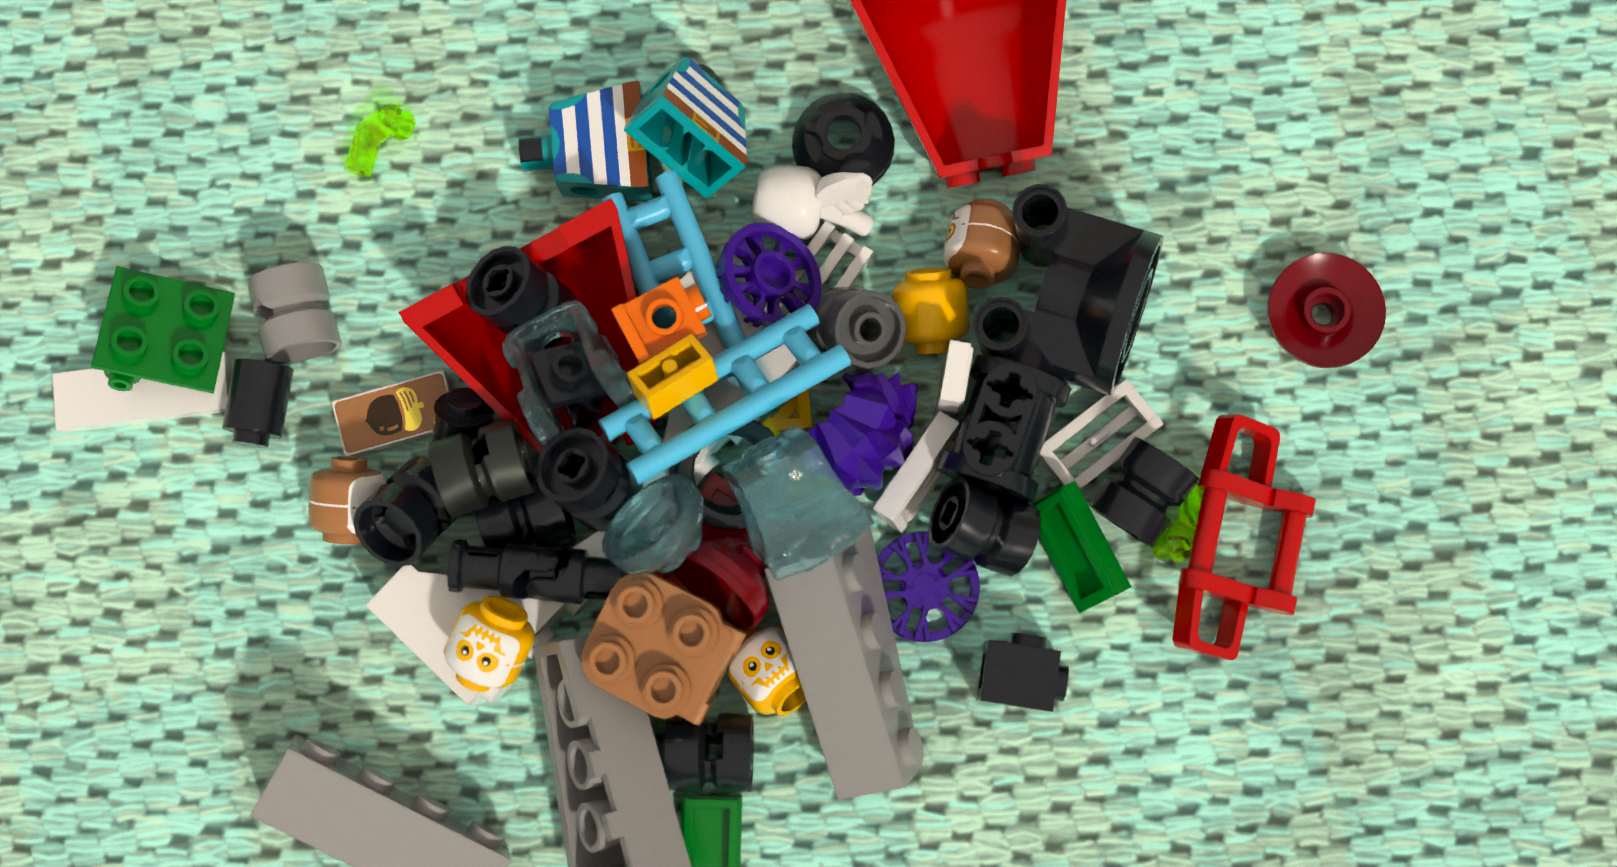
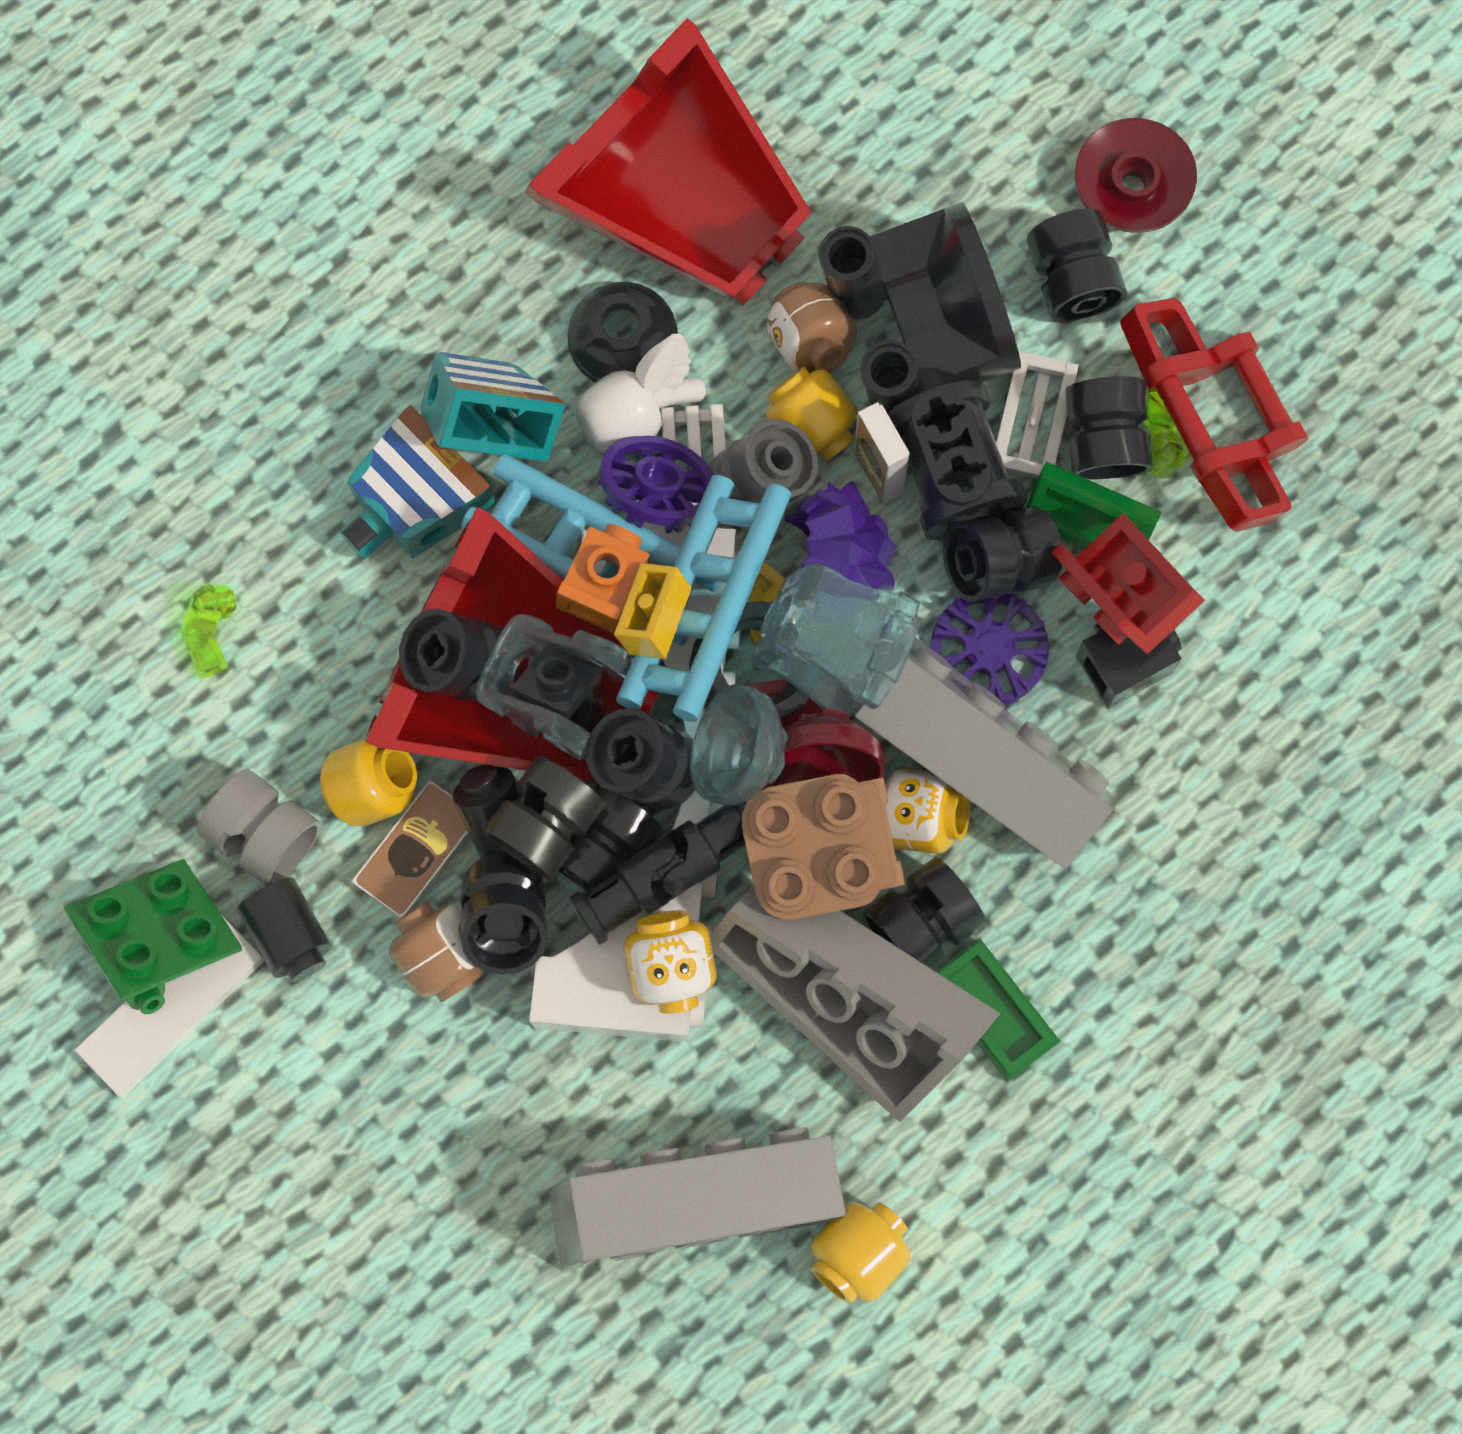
camera: 40 degrees left, 5 degrees down
white tile [873,411,961,534] -> none
none -> yellow head [320,738,417,826]
none -> black wheel [1026,208,1128,323]
none -> red bracket [1052,513,1205,654]

